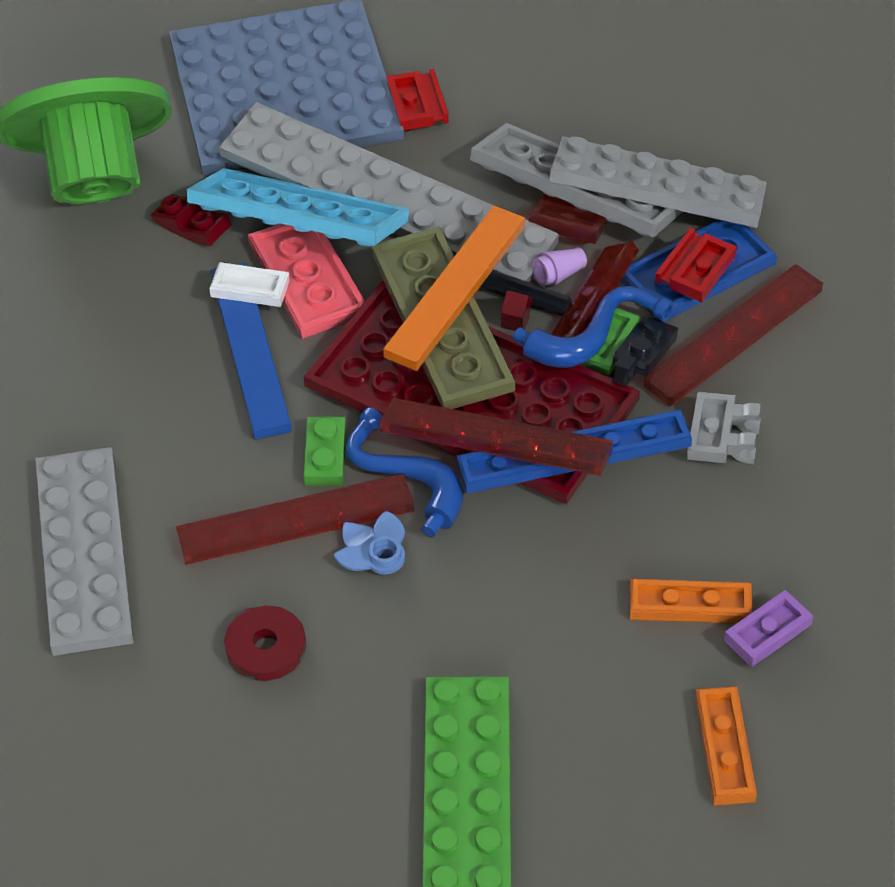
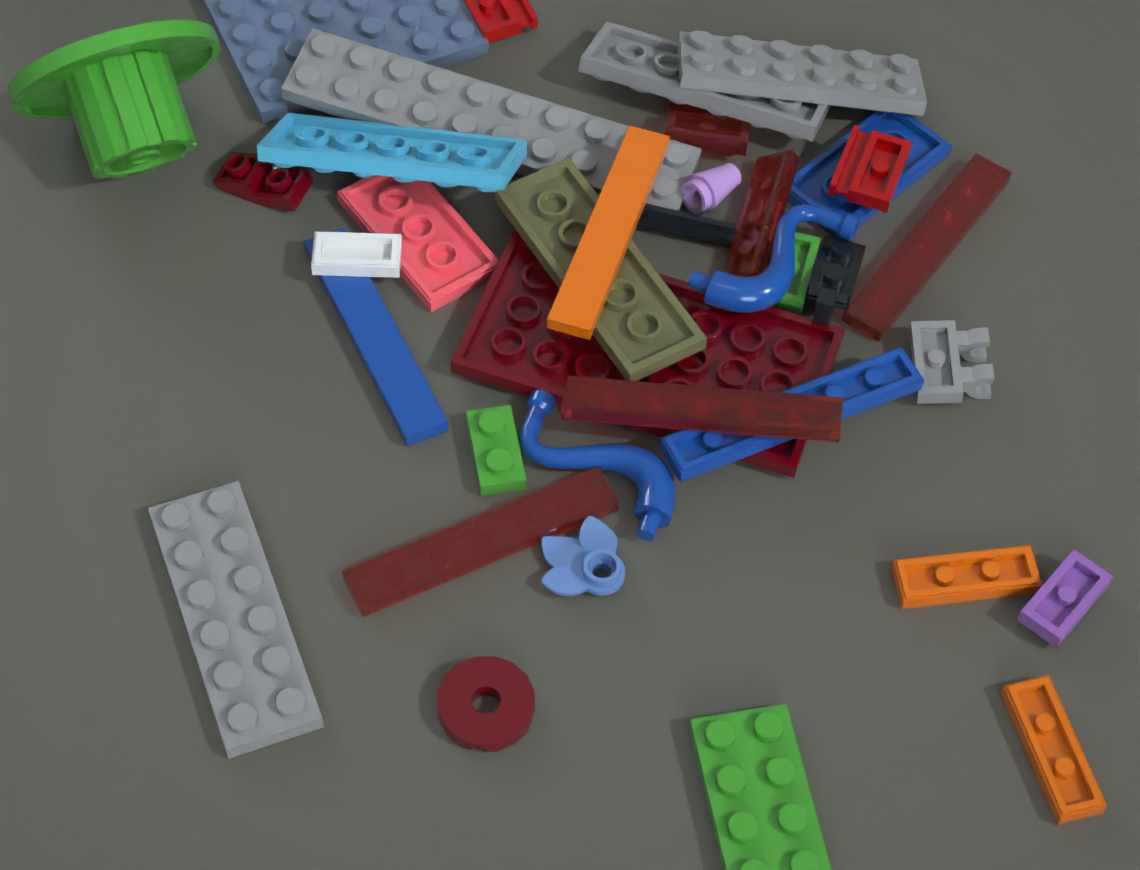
camera: 15 degrees left, 5 degrees up
dark red piece [501,290,533,331] -> none

